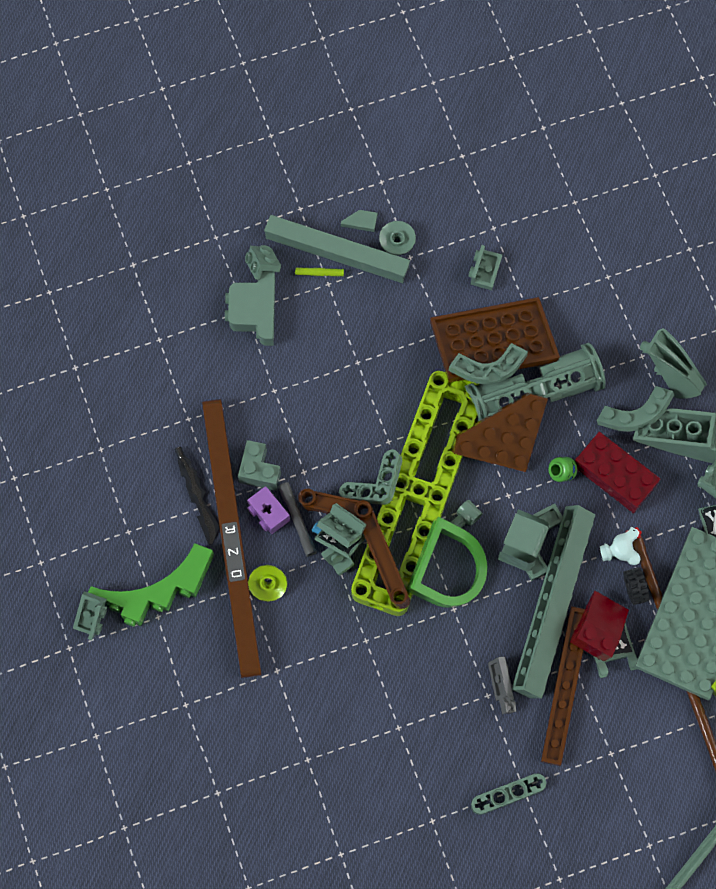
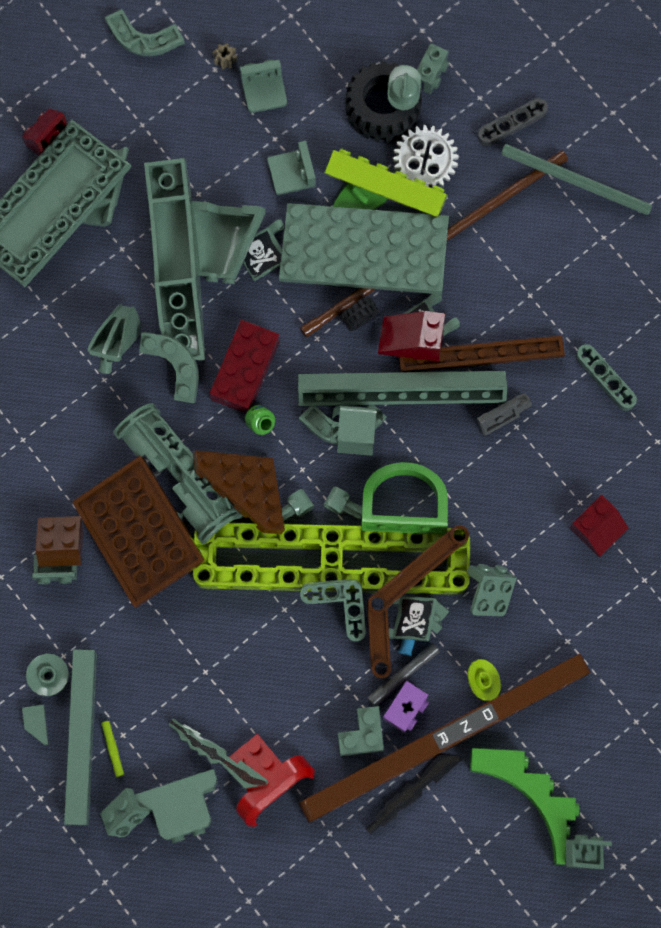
camera: 110 degrees left, 5 degrees up
sand green bracket [317,503,366,548] -> none
sand green plate [449,343,528,384] -> none
light aqua animal [599,527,642,565] -> none
none -> reddish brown brick [35,516,83,567]
none -> sand green sword [169,719,268,789]
none -> red piece [224,734,315,827]
none -> sand green axle [281,489,314,522]
none -> sand green bracket [467,564,517,616]
none -> dark red slope [569,494,629,557]

